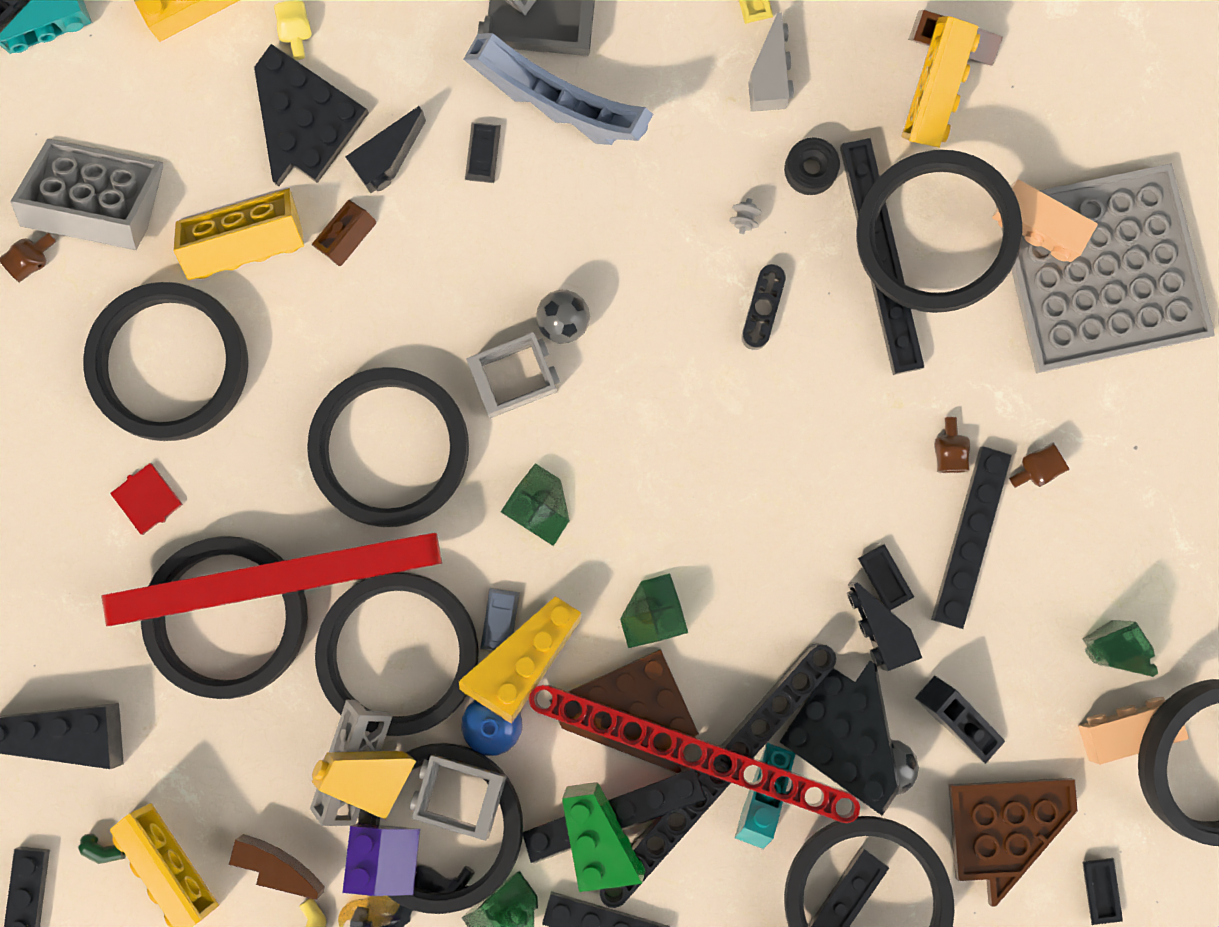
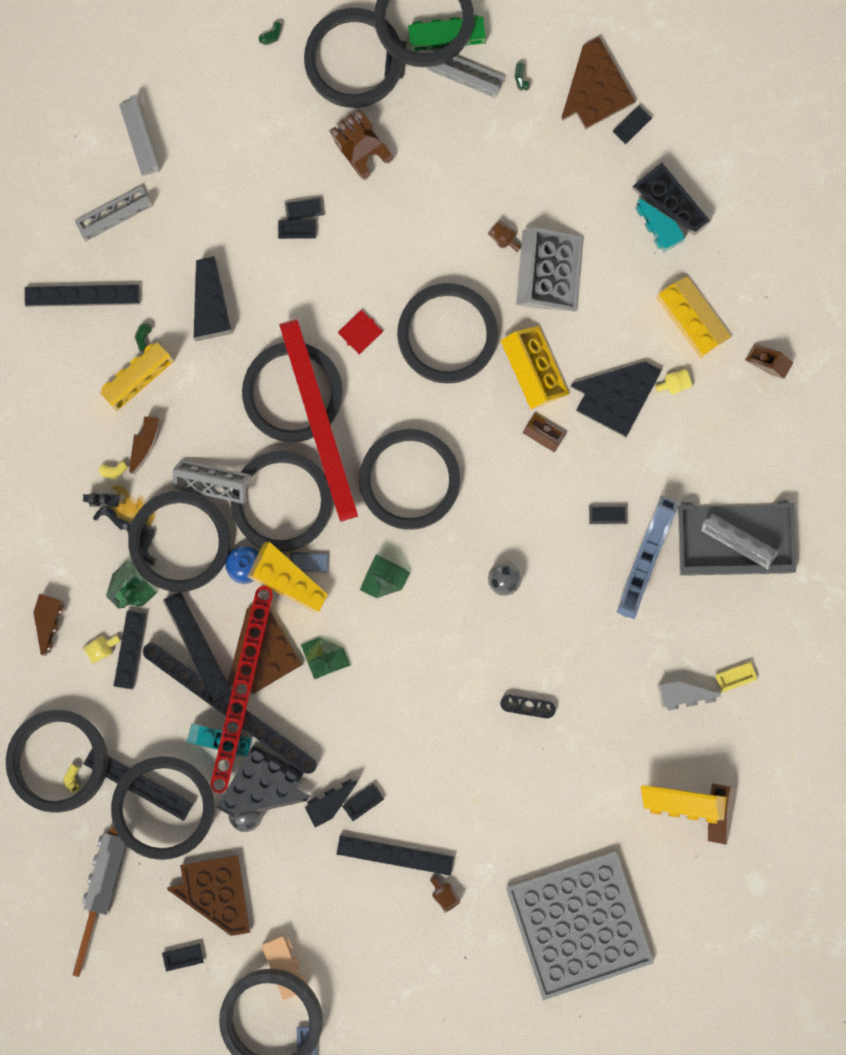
camera: 85 degrees right, 0 degrees up
yellow slope [311,751,416,820] -> none
slope [342,823,420,896] -> none
black slope [345,106,426,193] -> none
light grey window [410,754,507,841] -> none
light grey window [466,332,560,418] -> none
green wedge [562,782,645,892] -> none
light grey wheel [729,198,762,234] -> none
black tyre [784,137,840,195] -> none
black plate [840,138,925,375] -> none
black tyre [856,149,1023,313] -> none
black slope [915,675,1005,764] -> none
reddish brown piece [934,417,970,473] -> none
light nougat brick [992,179,1098,262] -> none
clear green slope [1082,620,1158,677] -> none

